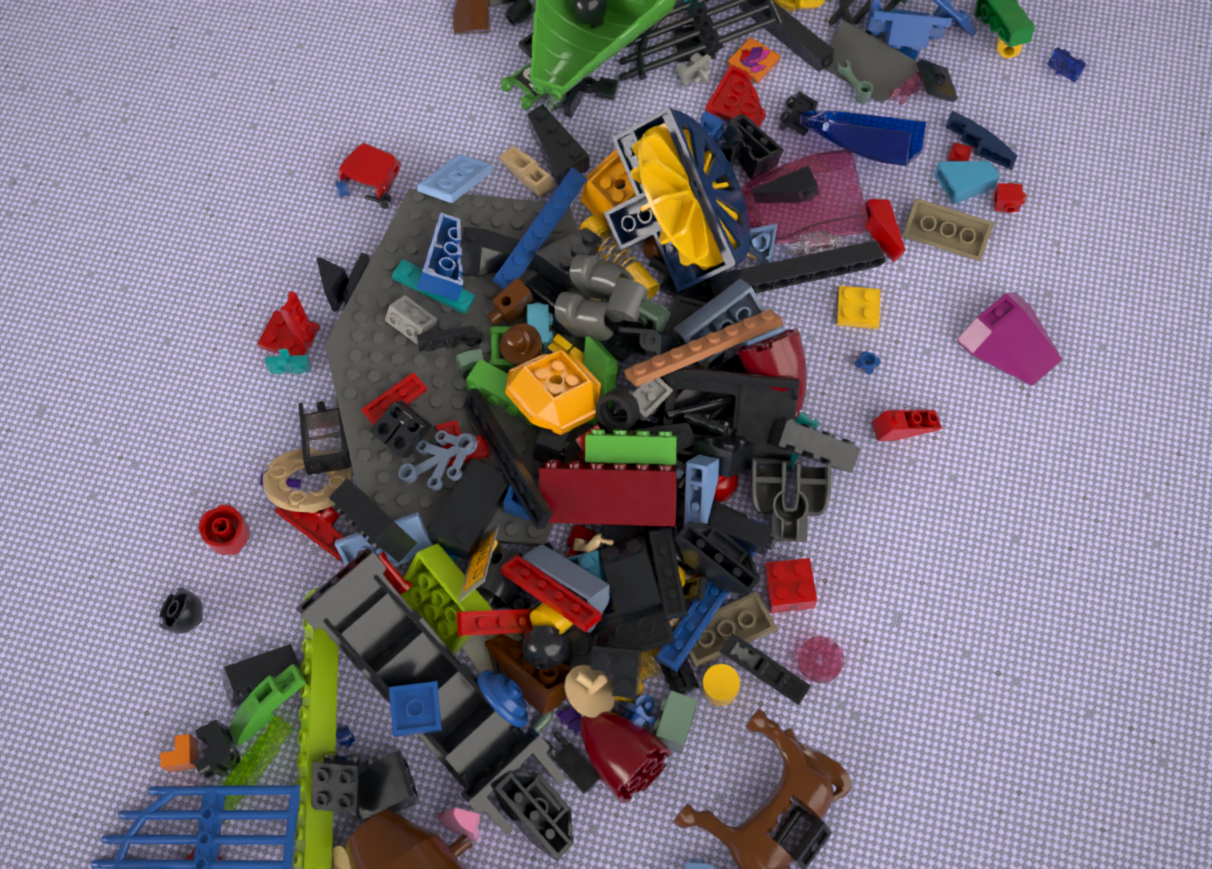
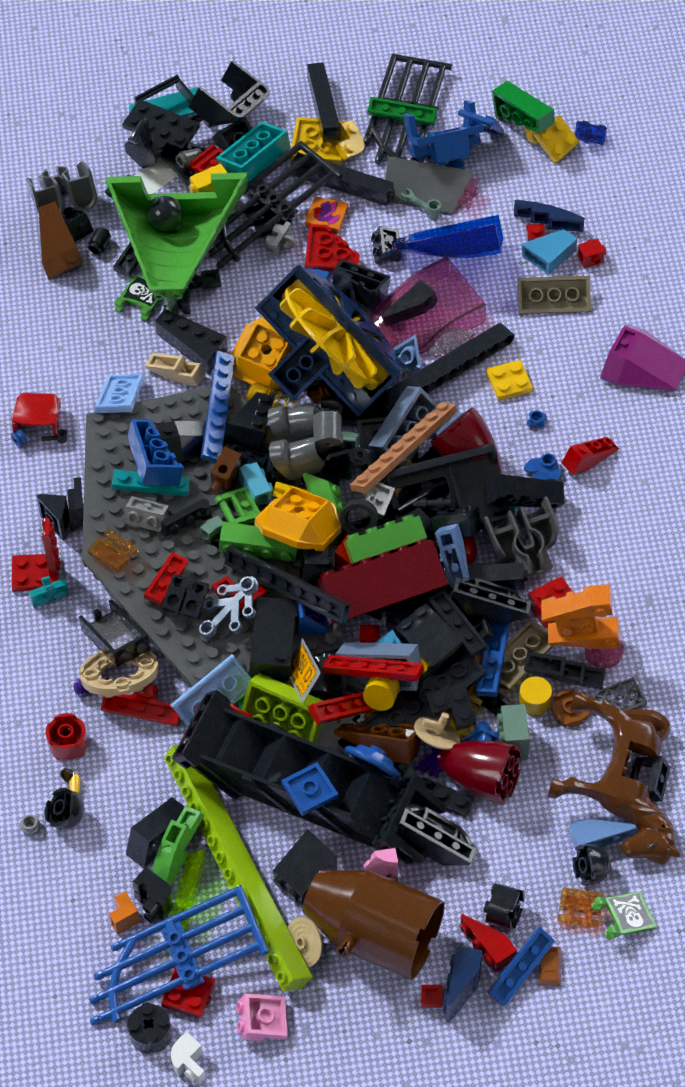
camera: 25 degrees left, 10 degrees down
black bracket [312,752,369,814] -> none
black wedge [328,478,417,563] -> none
clear blue plate [336,725,355,748] -> none
reddish brown plate [500,323,542,366] -> none
black cylinder [522,625,570,670] -> none
tan piece [573,534,613,553] -> none
red slope [859,199,906,262] -> none
black plate [917,59,958,103] -> none
none -> light grey plate [20,814,40,834]
none -> arm [60,768,80,794]
none -> clear orange plate [88,529,139,573]
none -> blue plate [524,453,561,481]
none -> yellow plate [533,114,580,163]
none -> orange wedge [541,584,621,649]
none -> dark orange tile [551,689,590,727]
none -> dark grey window [593,677,647,710]

